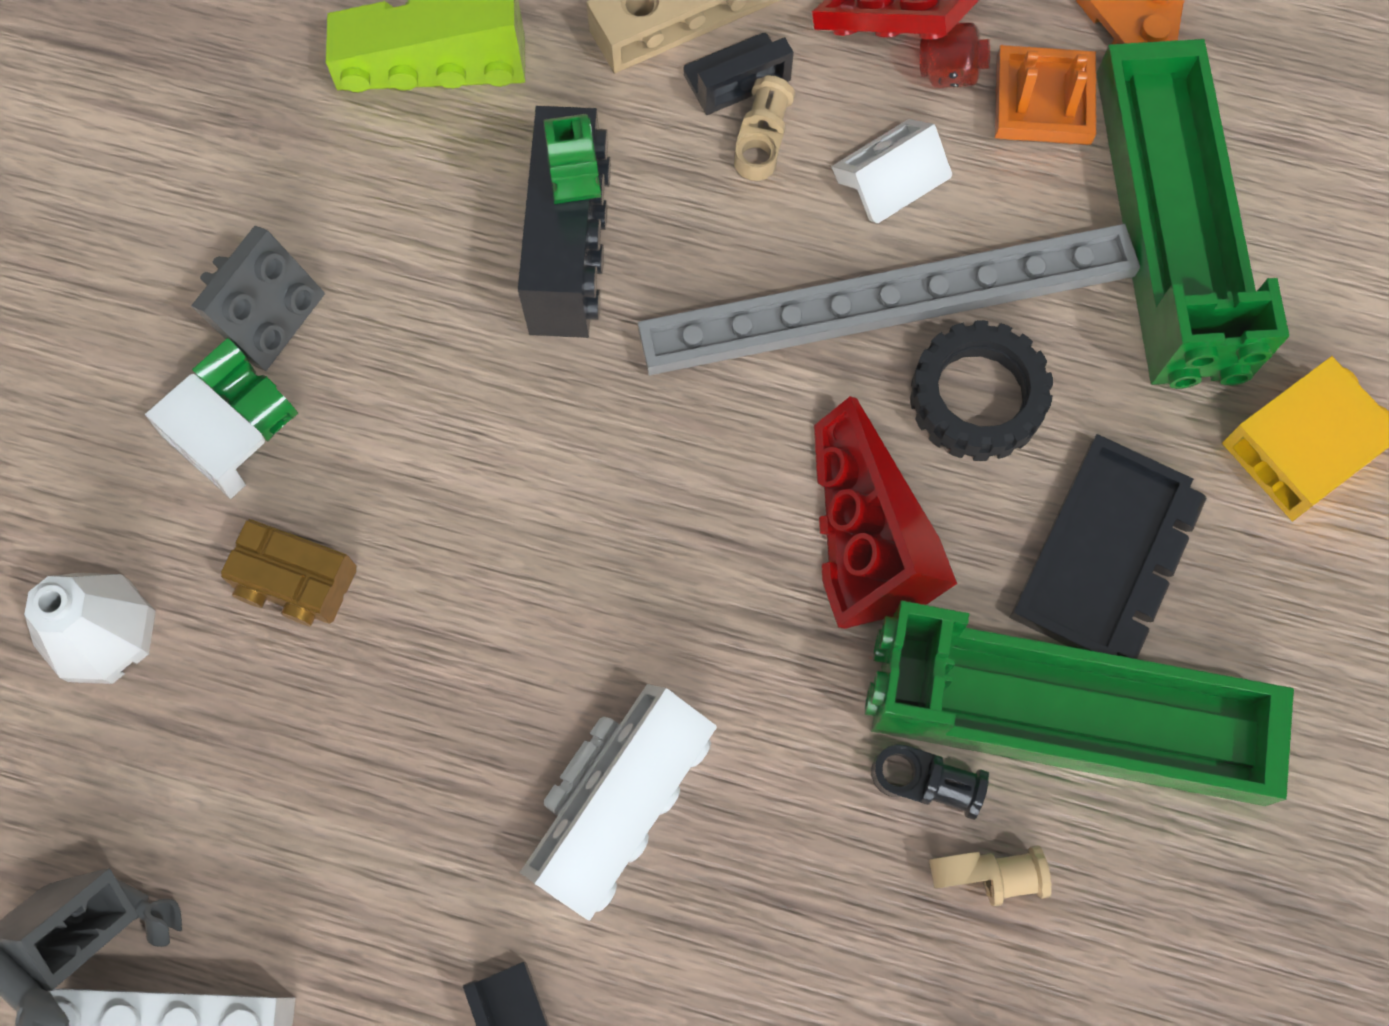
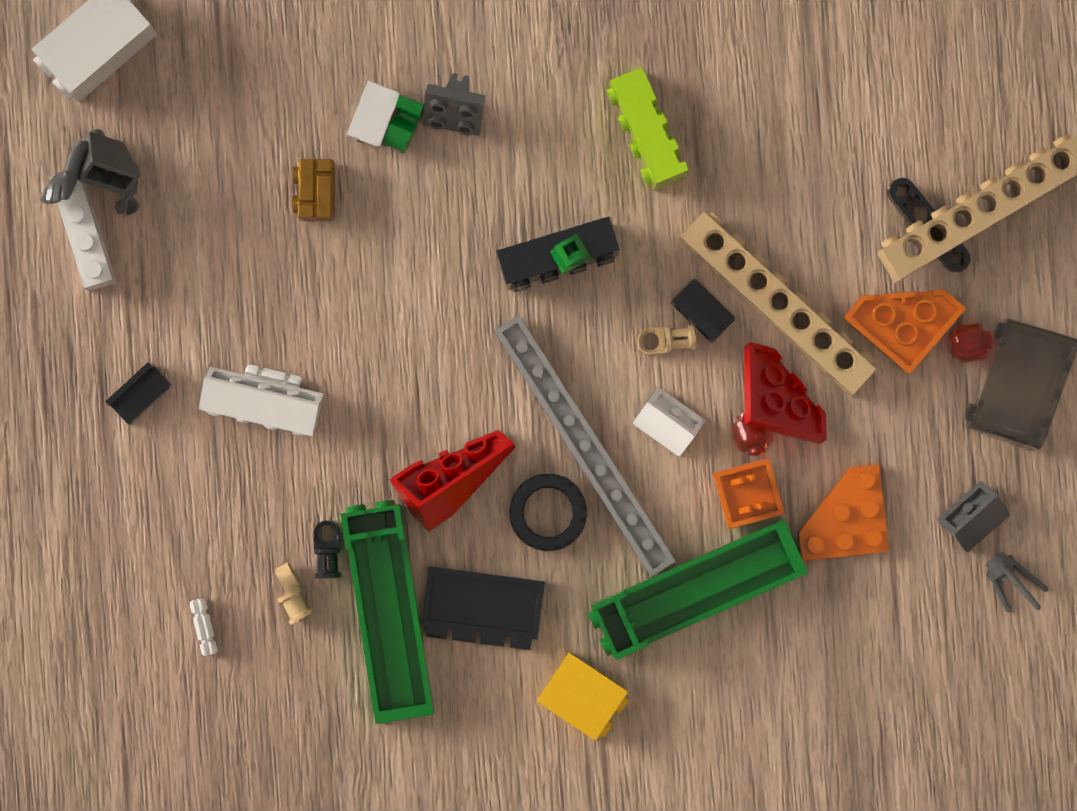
camera: 65 degrees right, 15 degrees up
white cone [24,573,156,684] -> none

